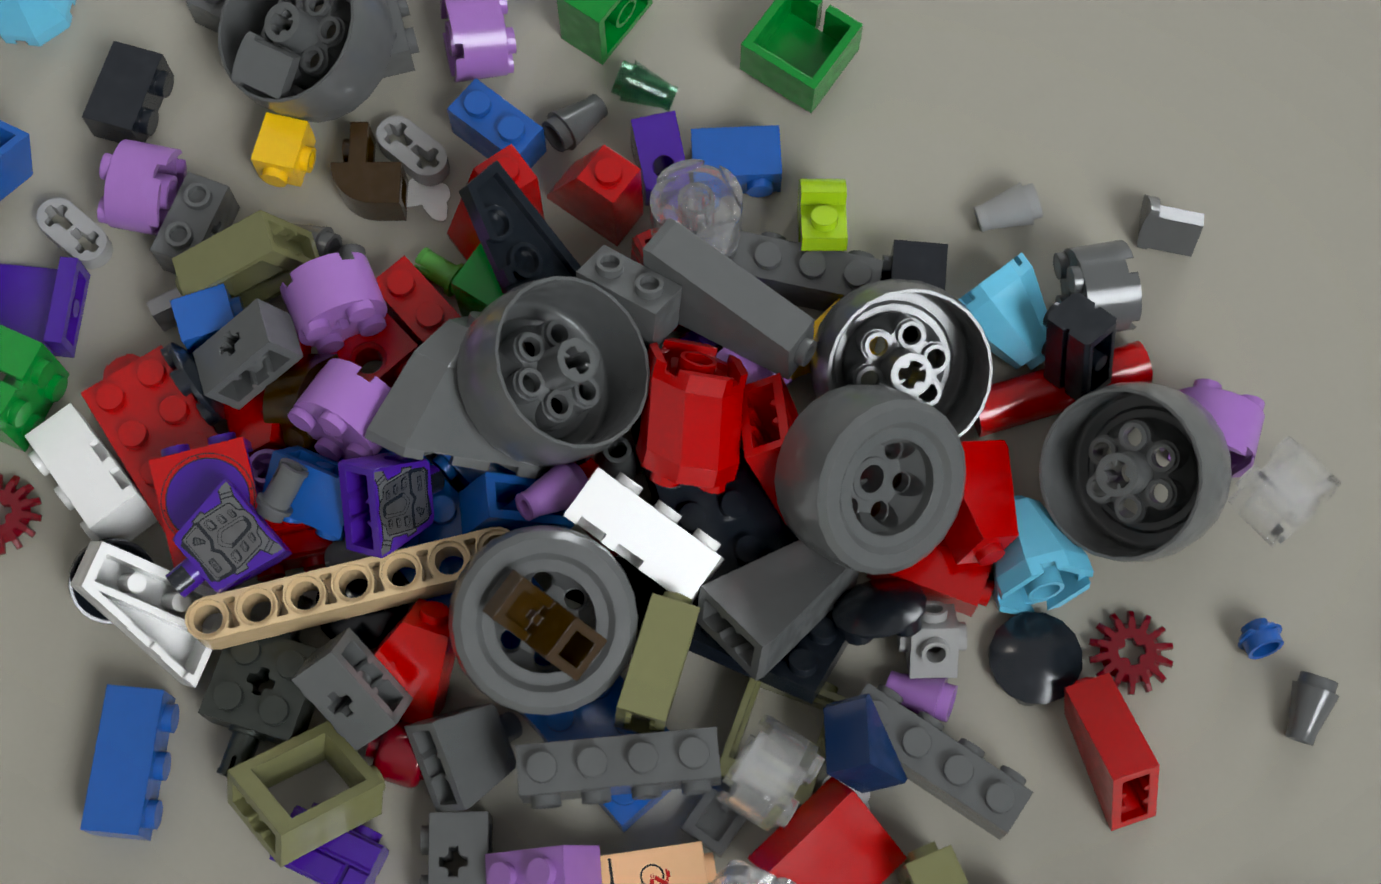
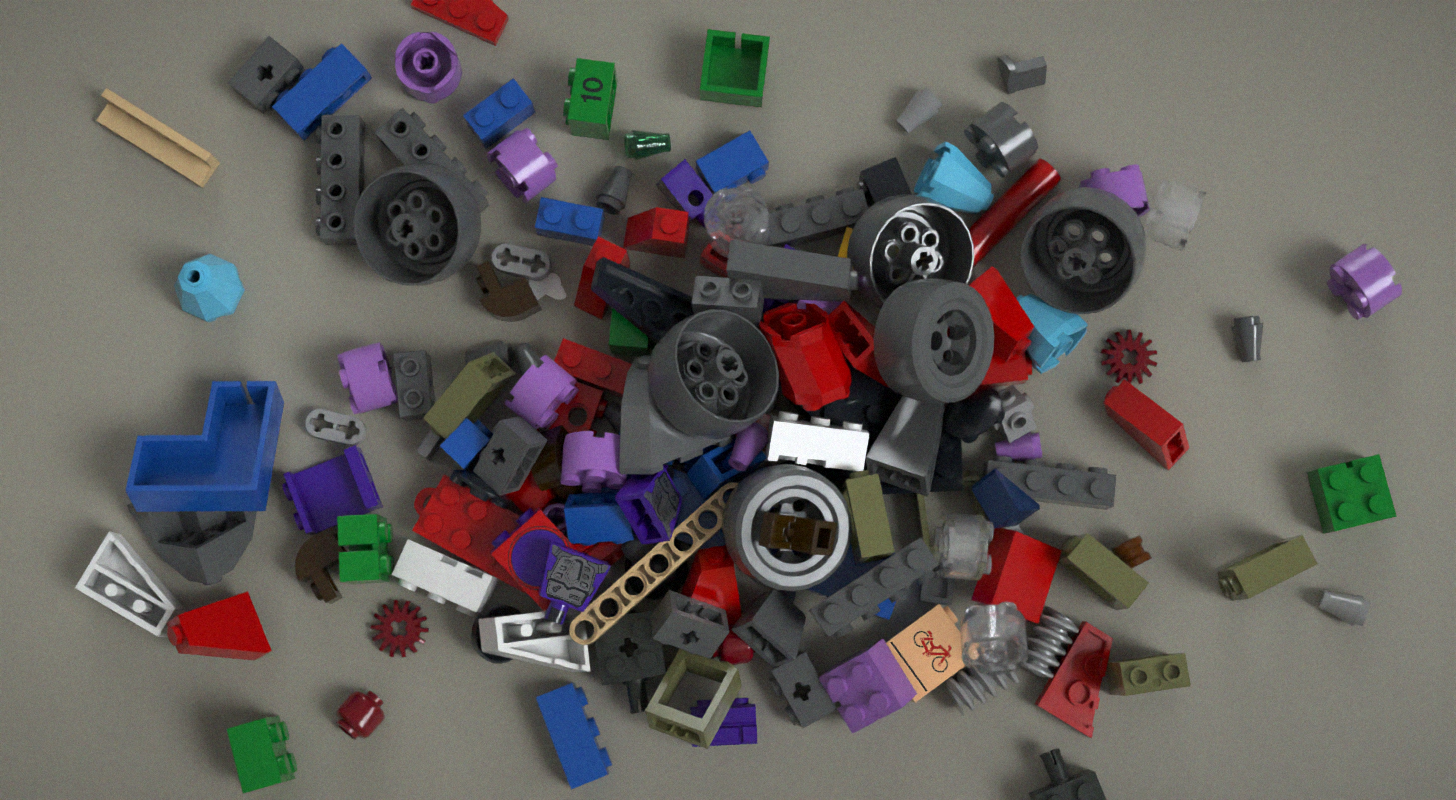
camera: 30 degrees left, 10 degrees up
black brick [82,41,174,143] -> none
dark grey tile [231,31,301,99] -> none
yellow brick [250,112,316,187] -> none
dark grey pin [256,458,309,523] -> none
bright green pin [414,247,464,297] -> none
lime brick [797,179,848,251] -> none
black dish [987,612,1082,706] -> none
black brick [1041,292,1117,401] -> none
blue plate [1238,618,1284,659] -> none

